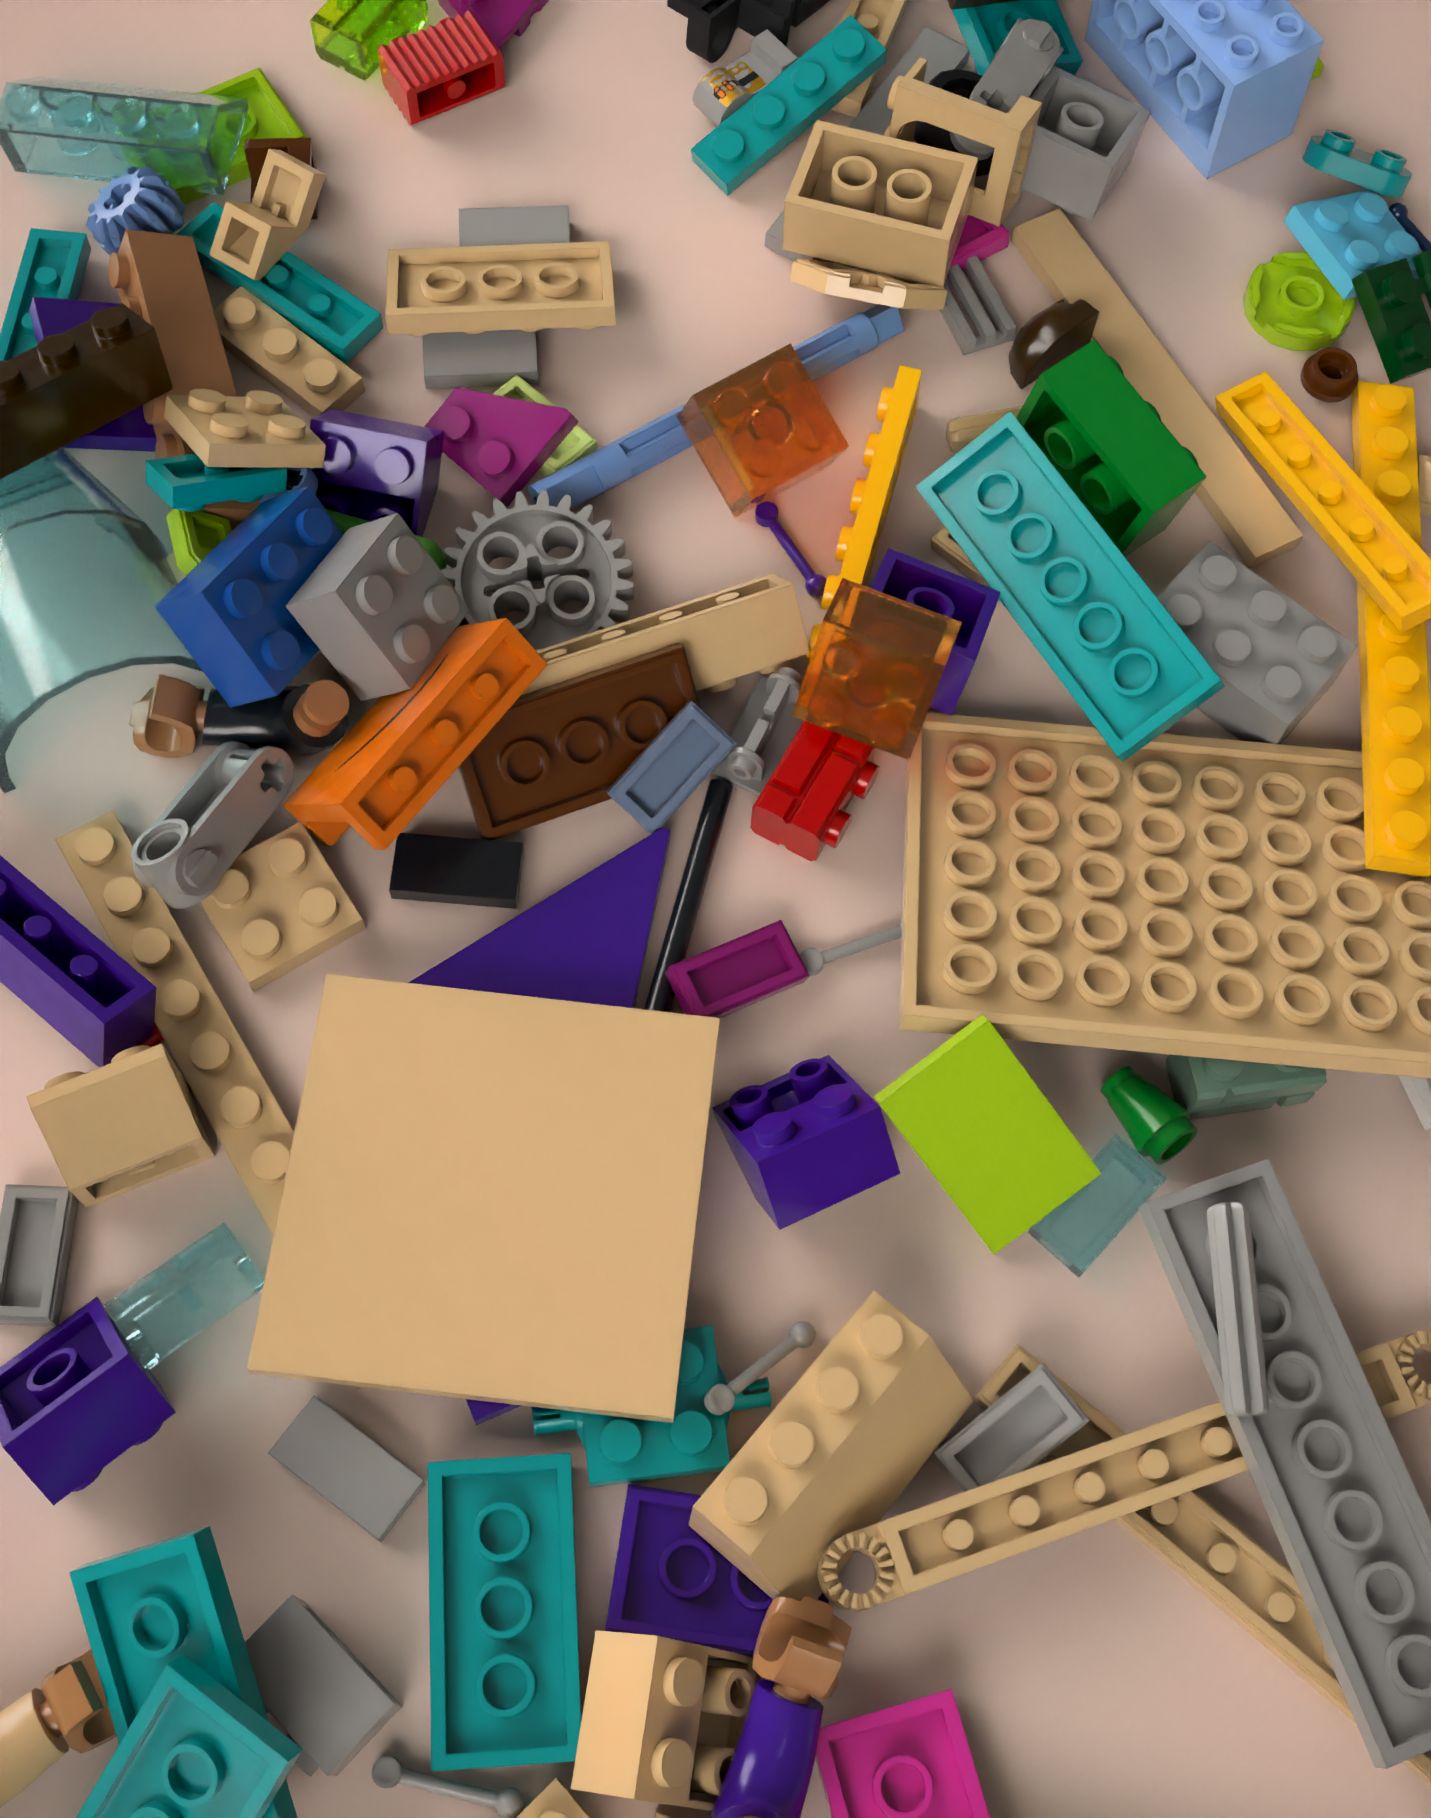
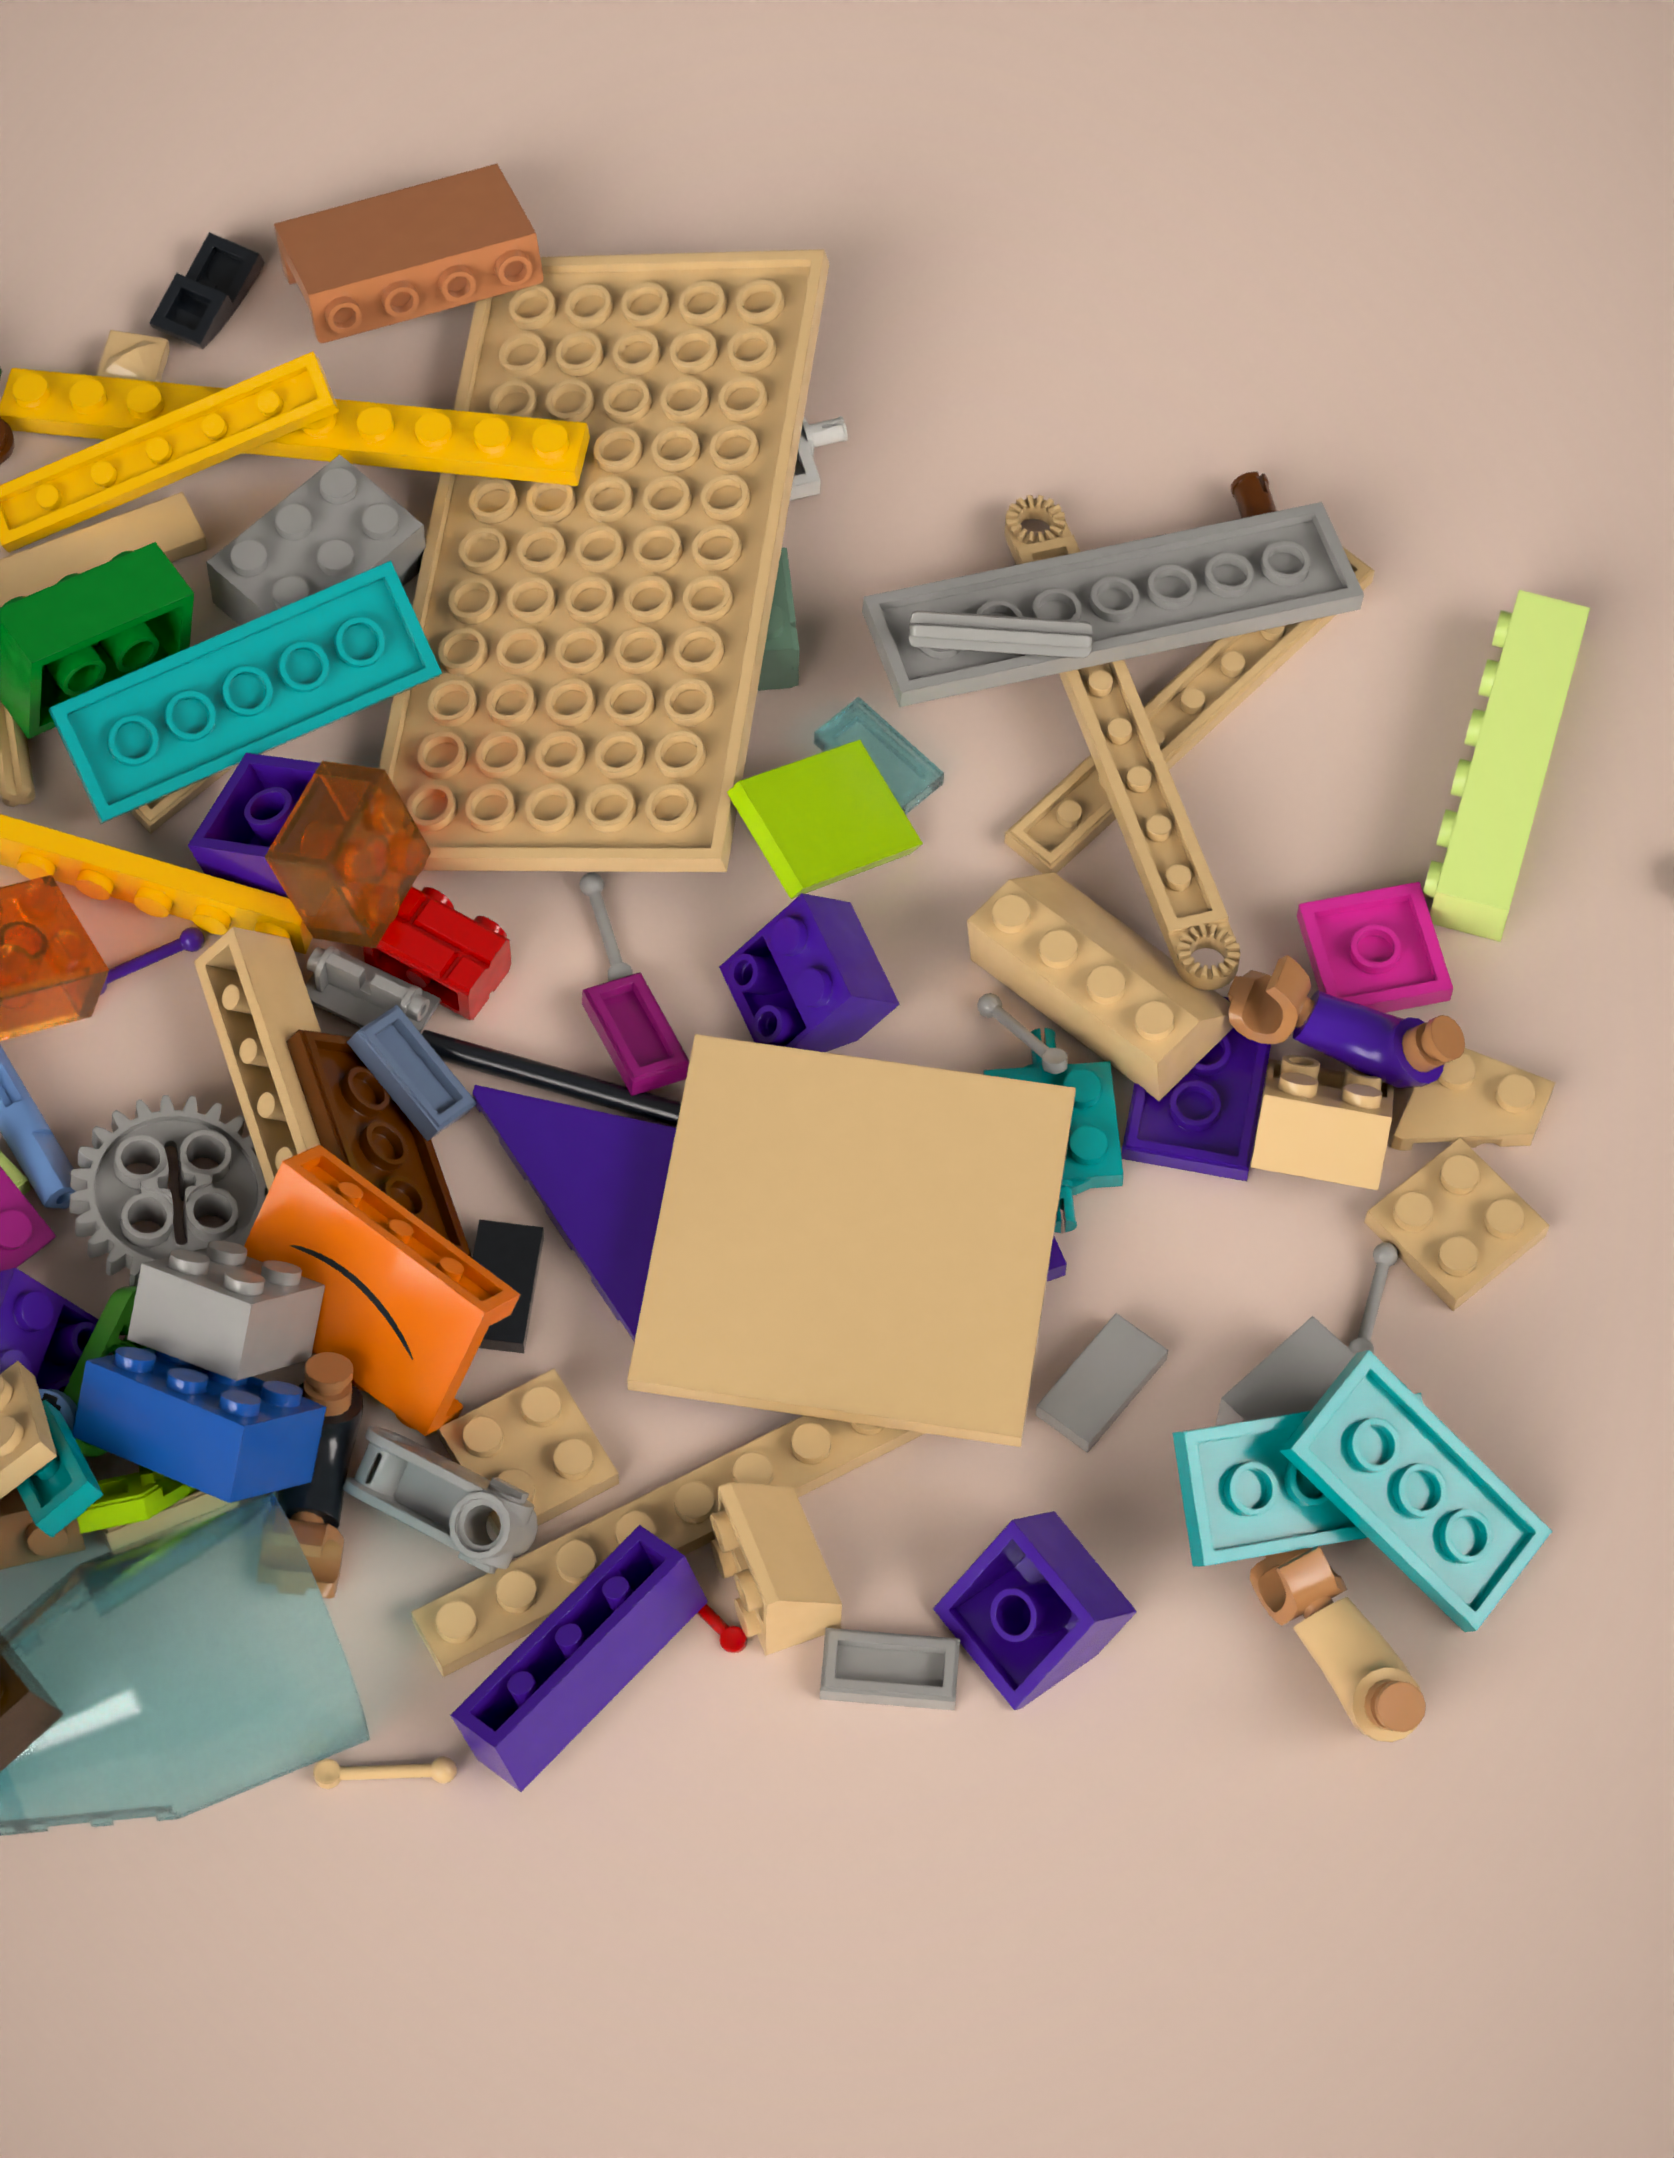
camera: 85 degrees left, 5 degrees down
clear light blue hinge [103,1223,264,1370] -> none
teal plate [428,1453,582,1772] -> none
light grey tile [934,1362,1089,1492] -> none
green cone [1100,1066,1197,1165] -> none

